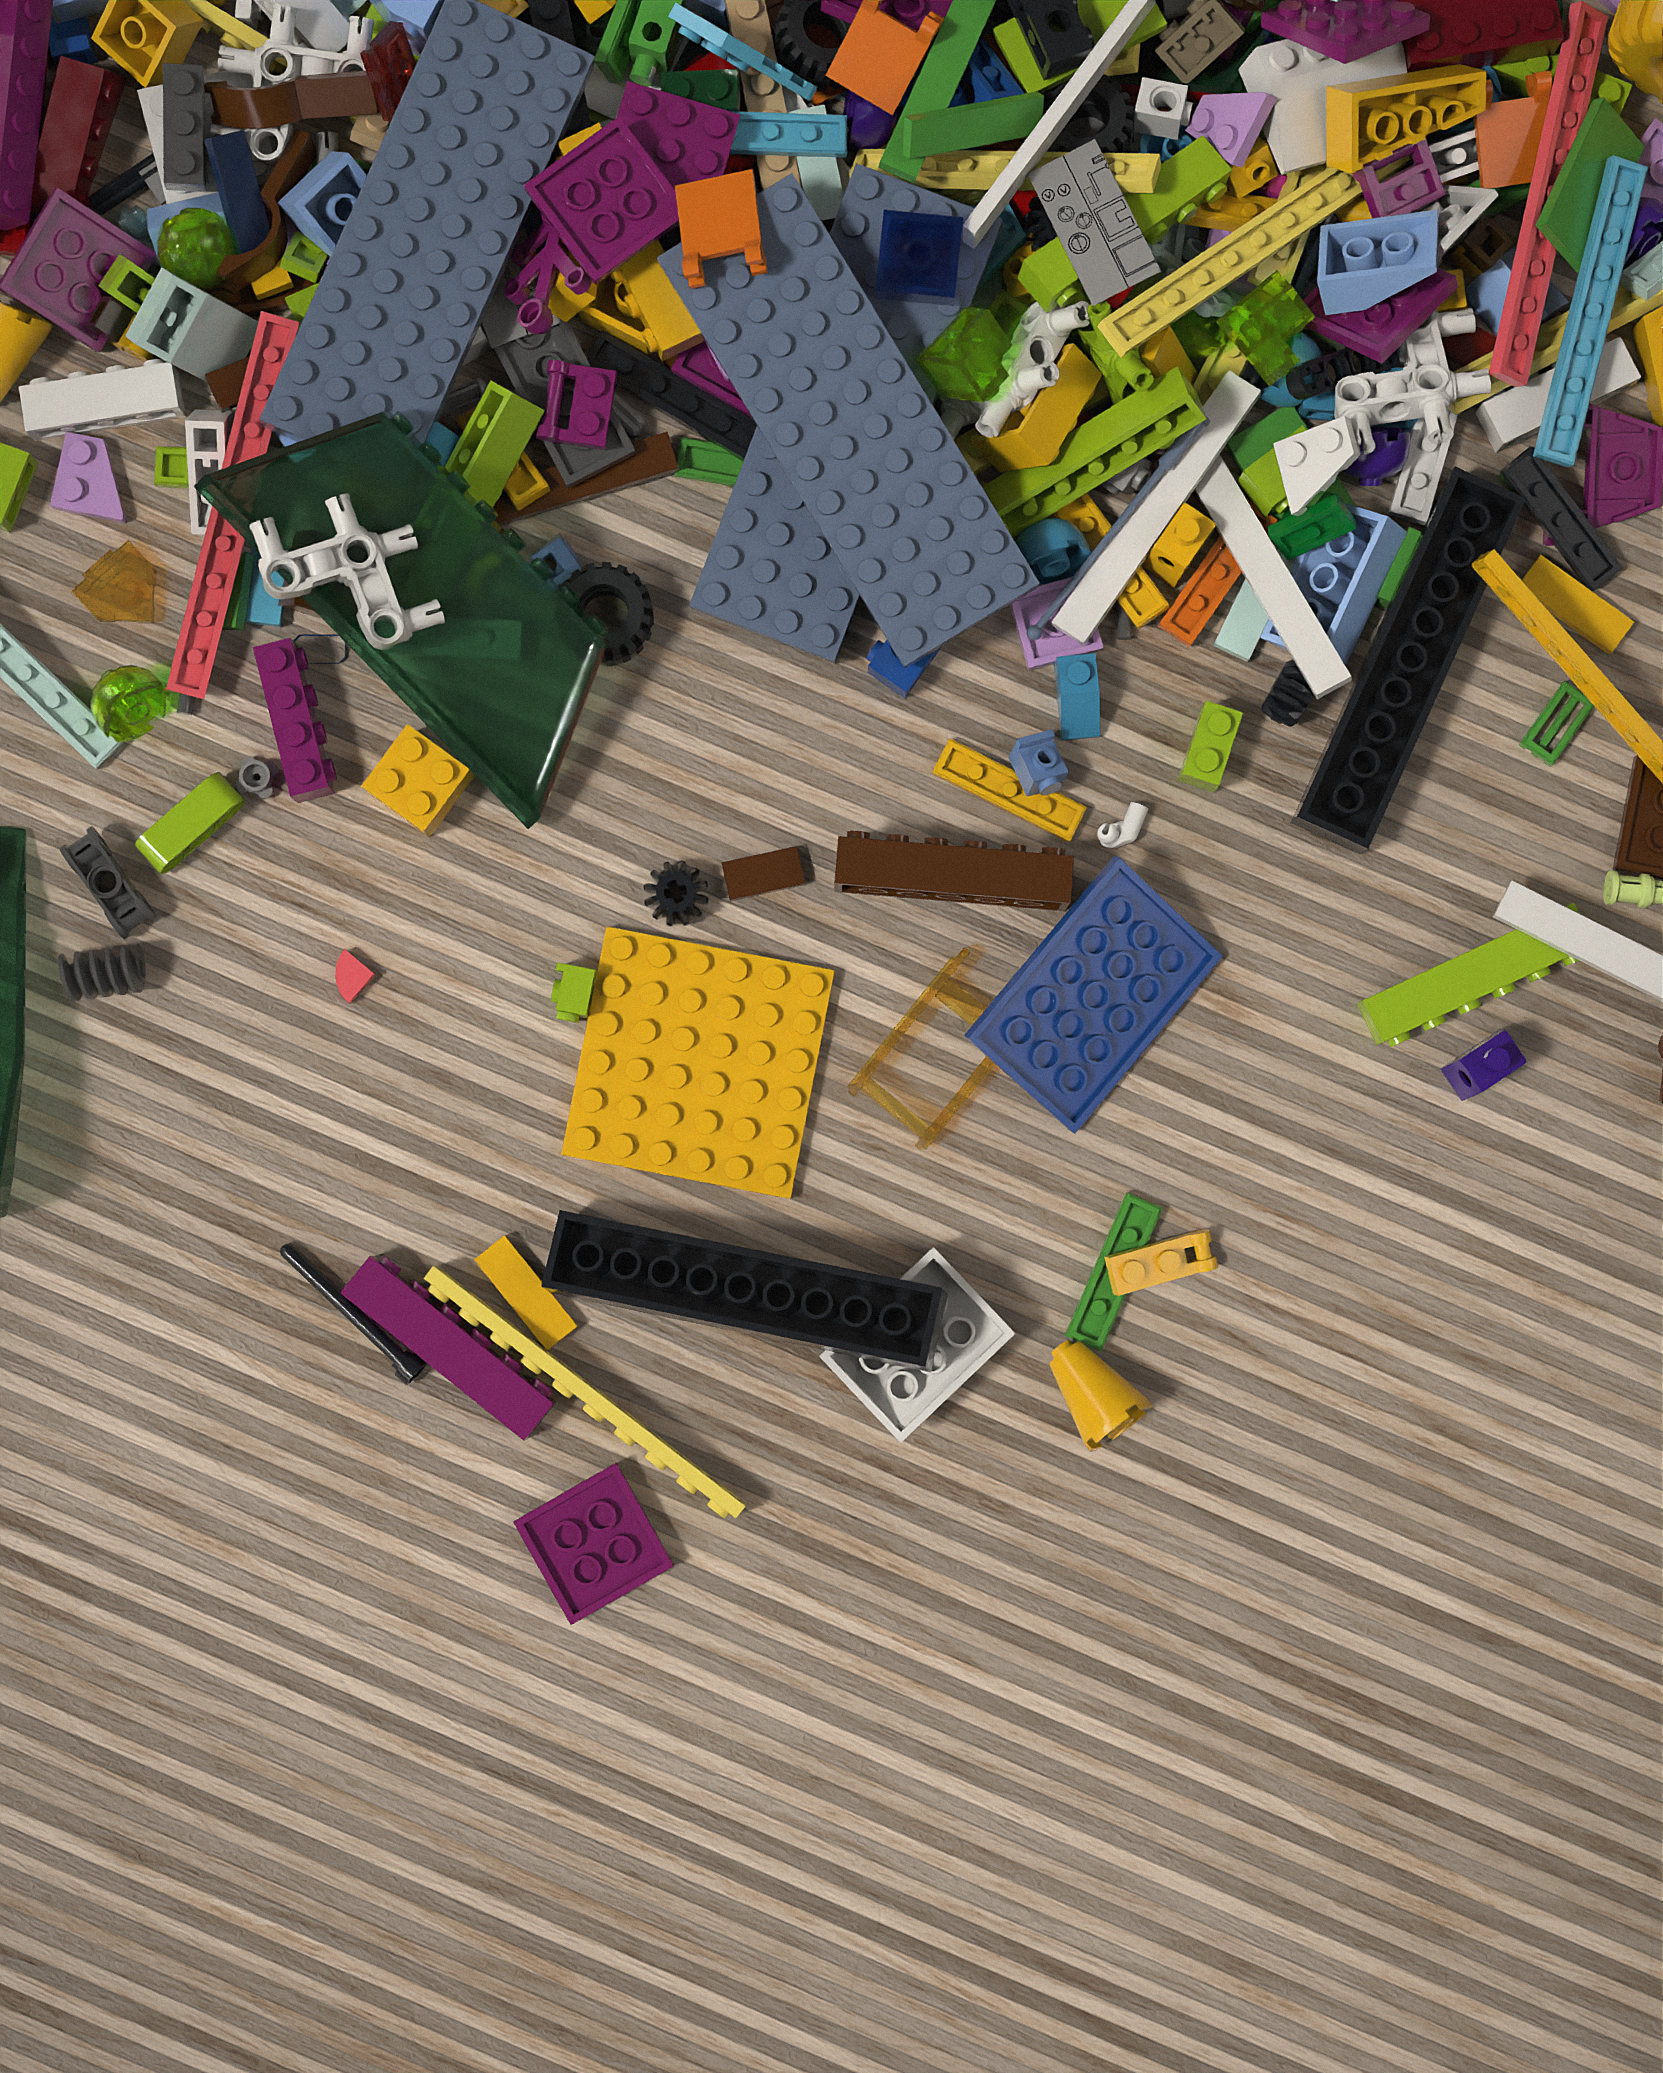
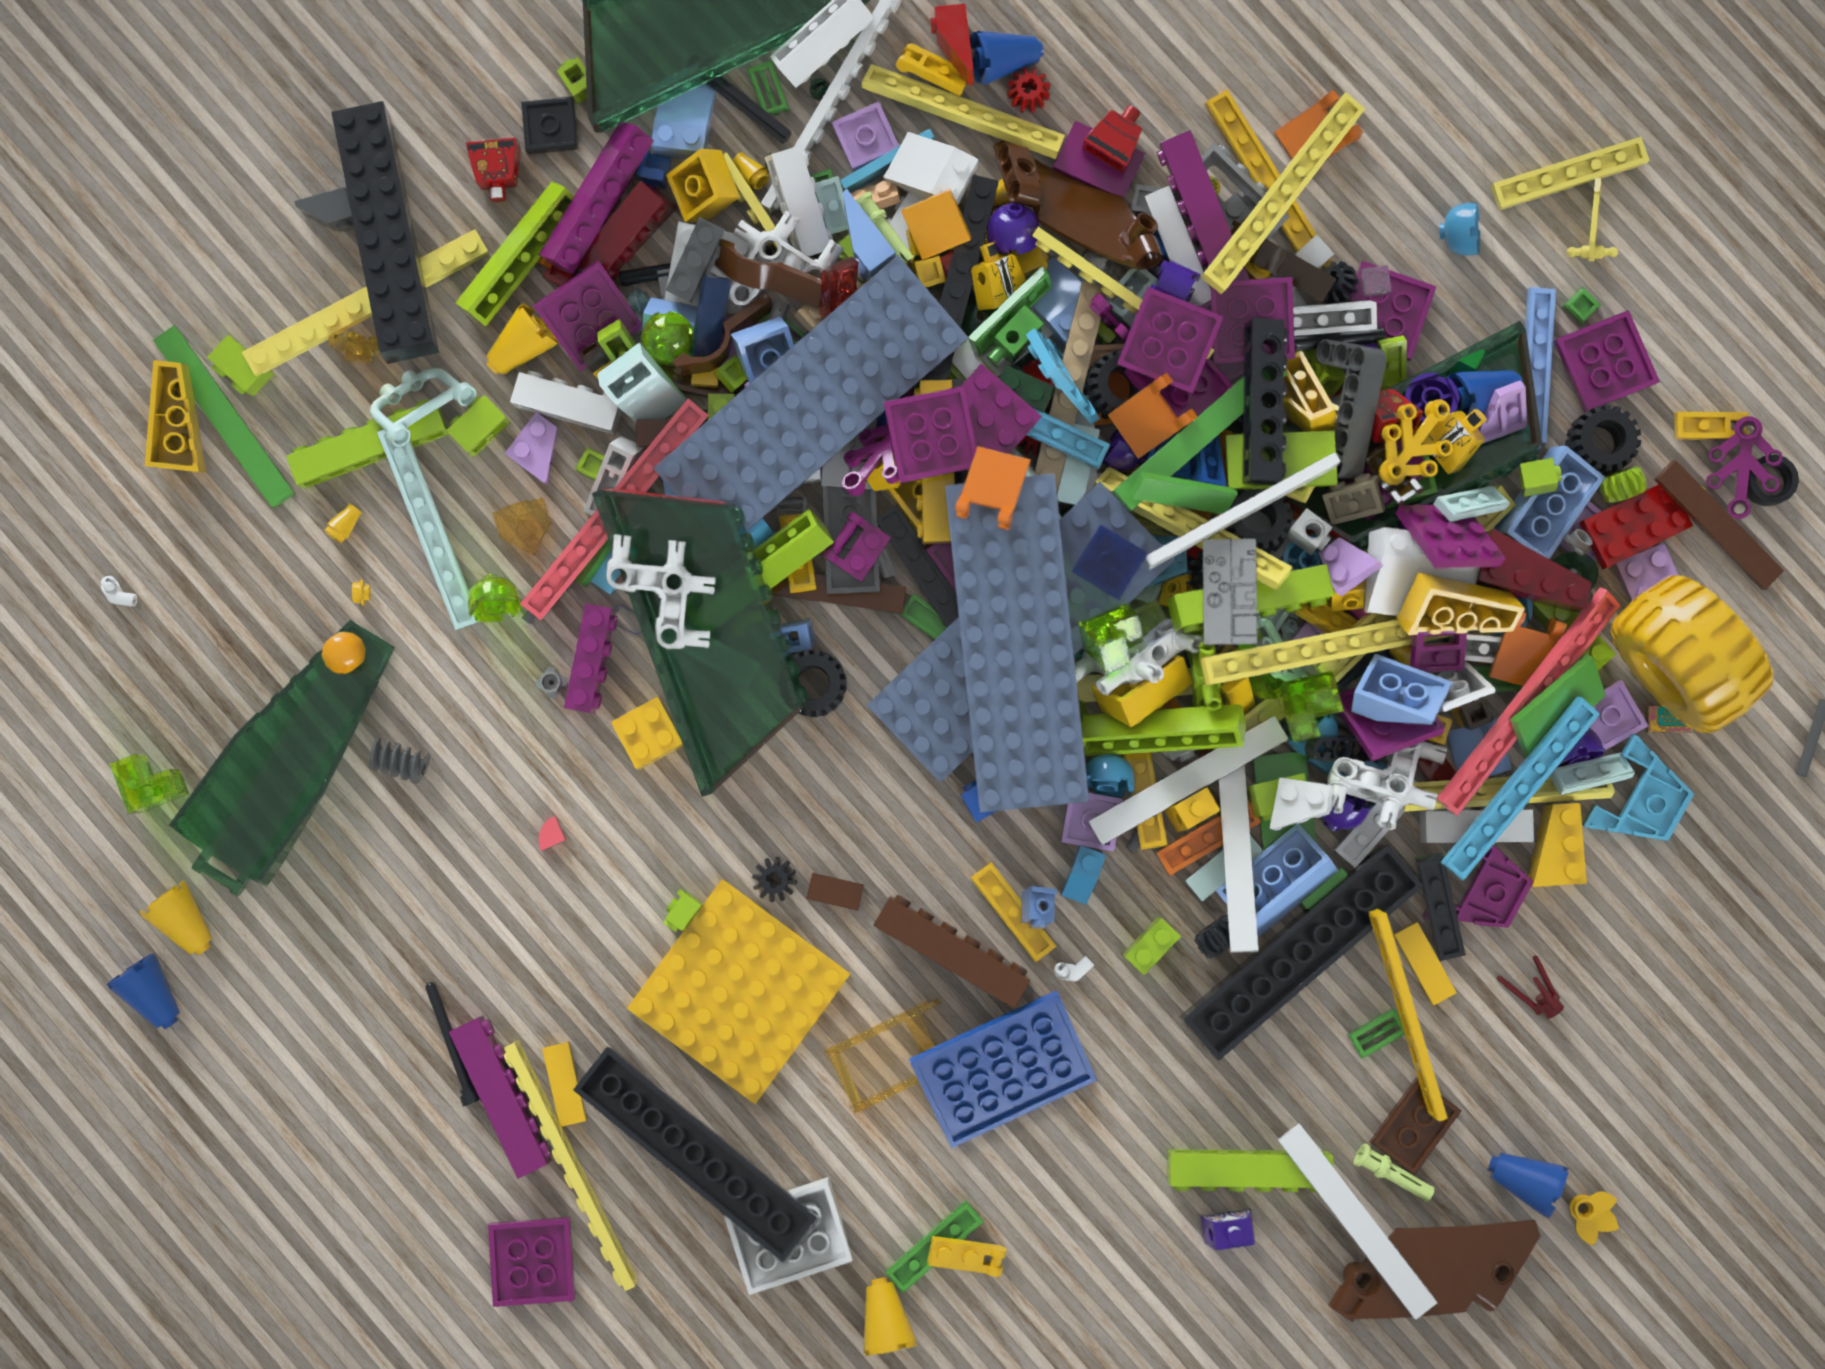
camera: 30 degrees right, 0 degrees up
dark grey piece [59,826,157,940] -> none
lime beam [135,772,245,875] -> none
sand blue piece [1027,416,1211,640] -> none
green tile [1268,492,1356,561] -> none

